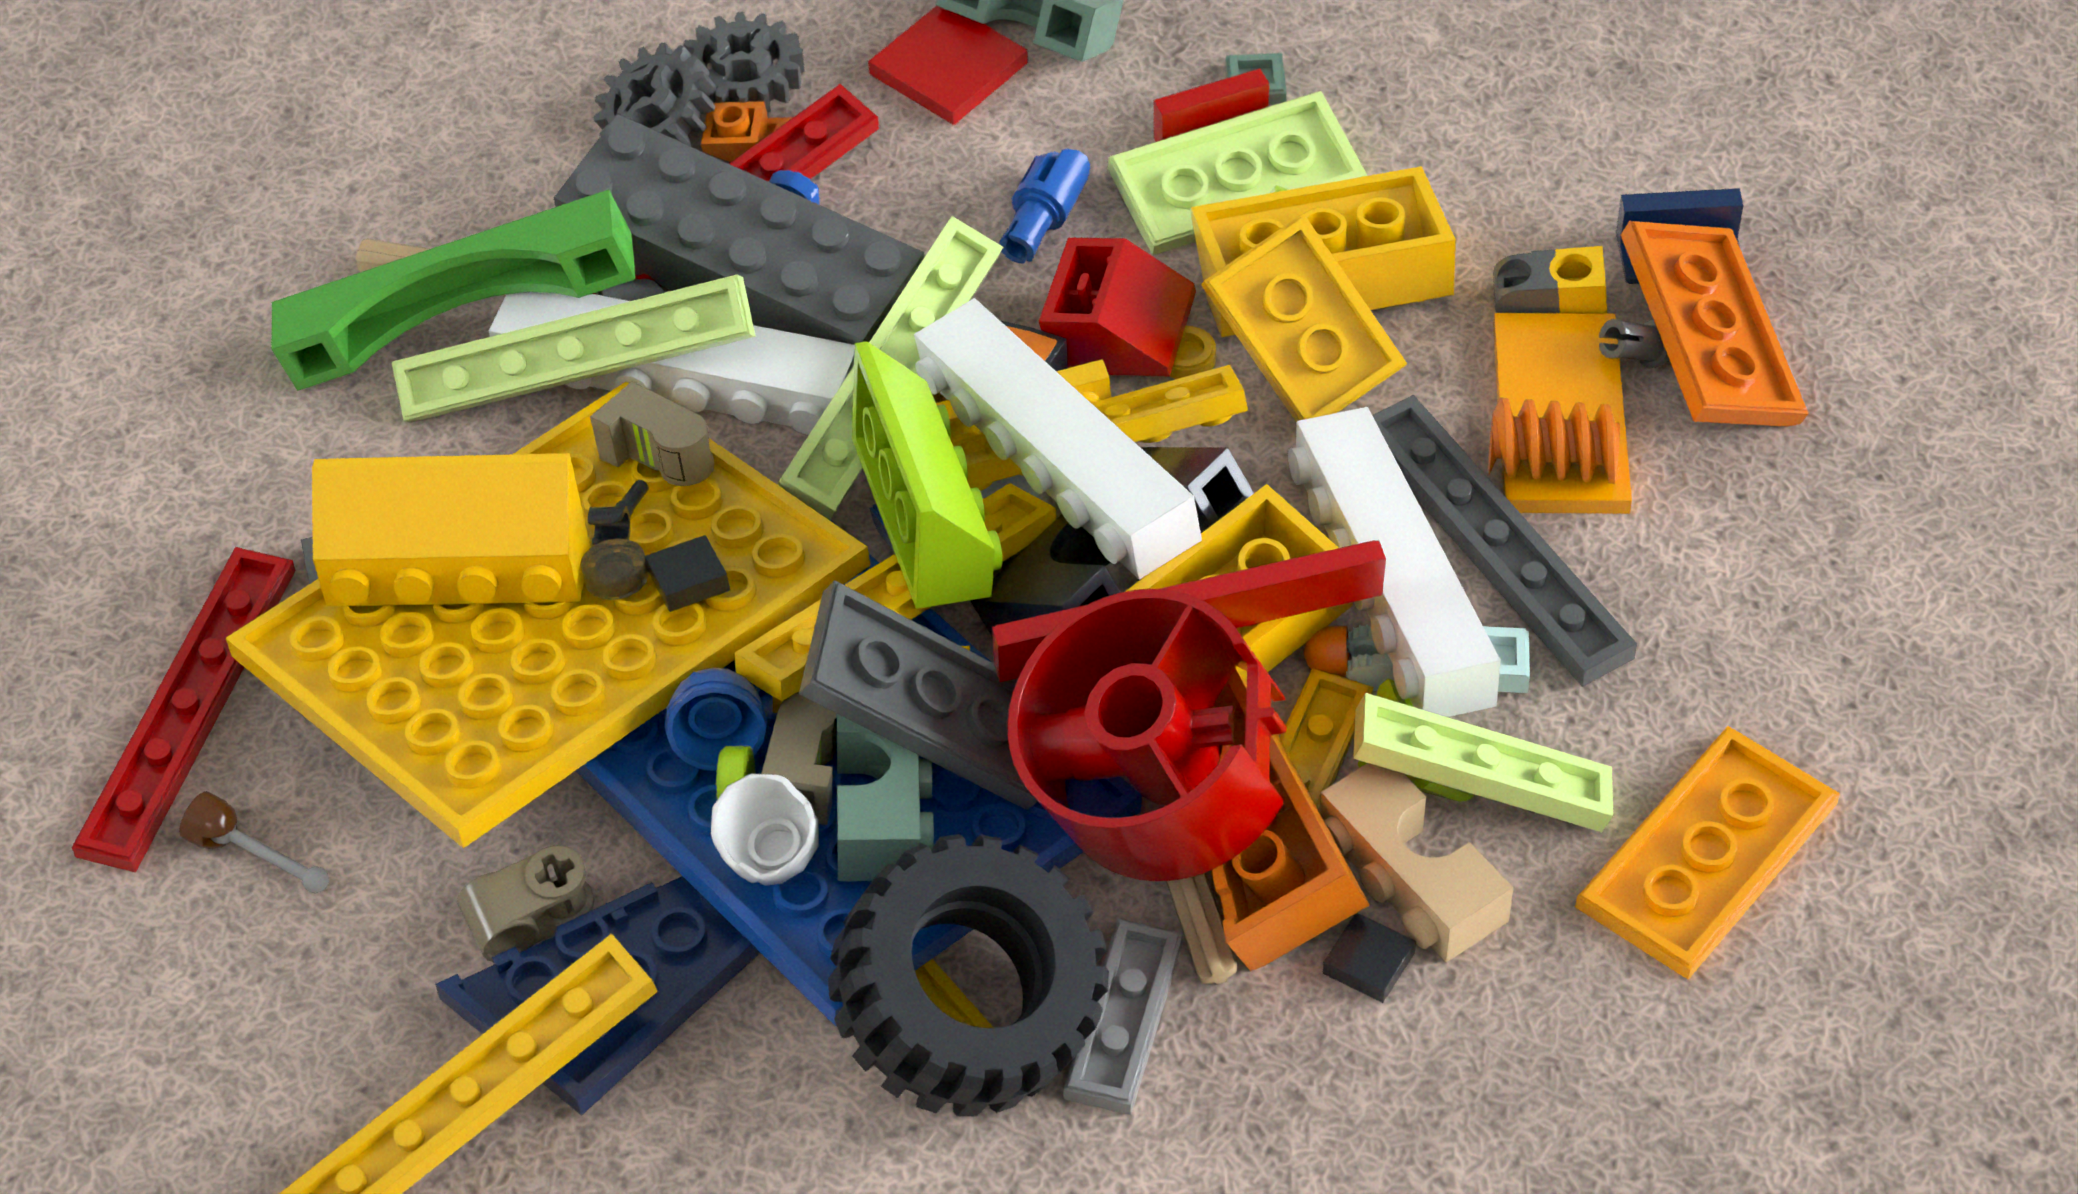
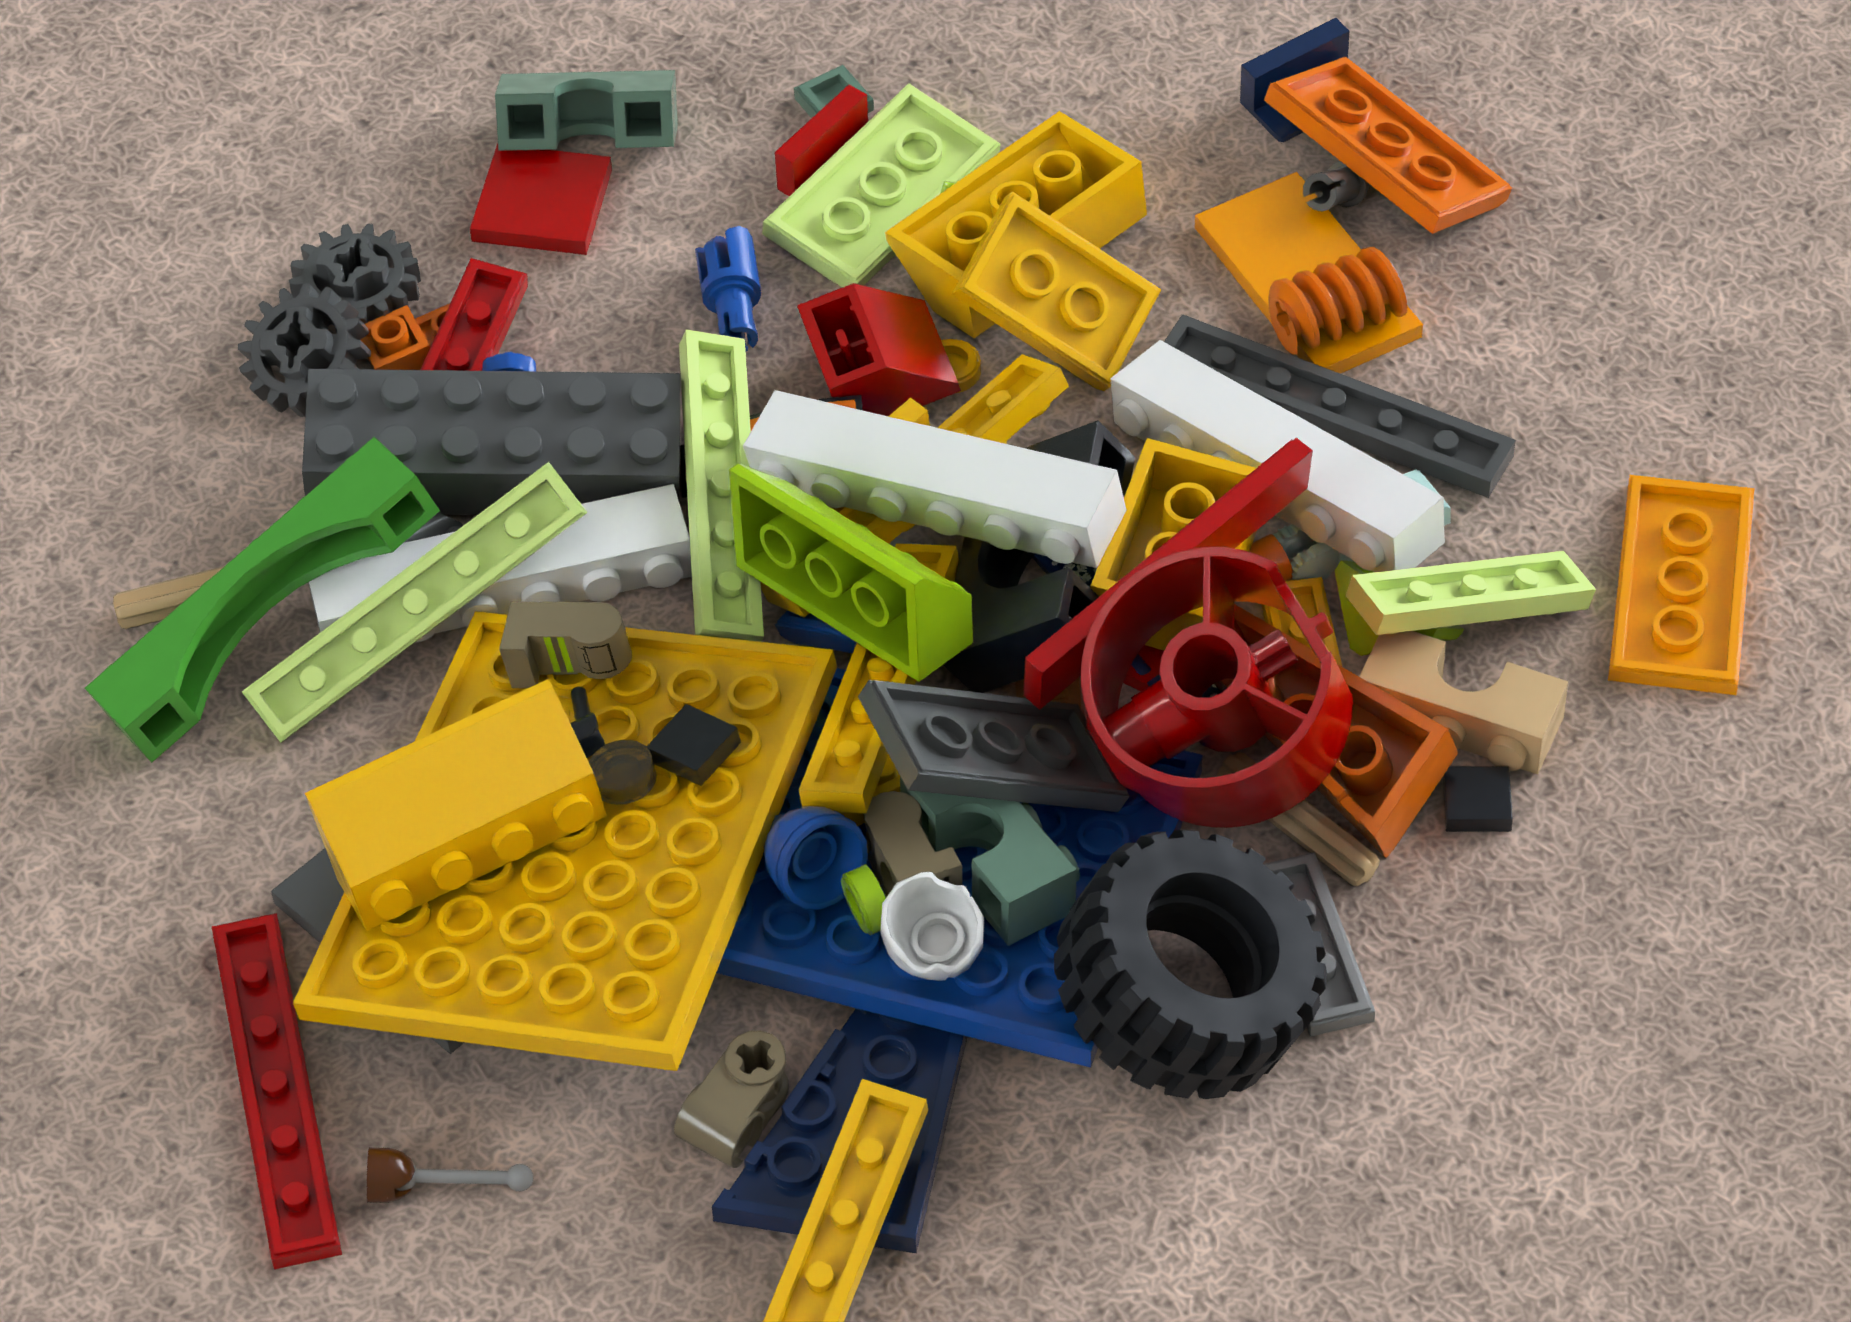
camera: 30 degrees left, 0 degrees up
leg [1493,245,1607,313] -> none

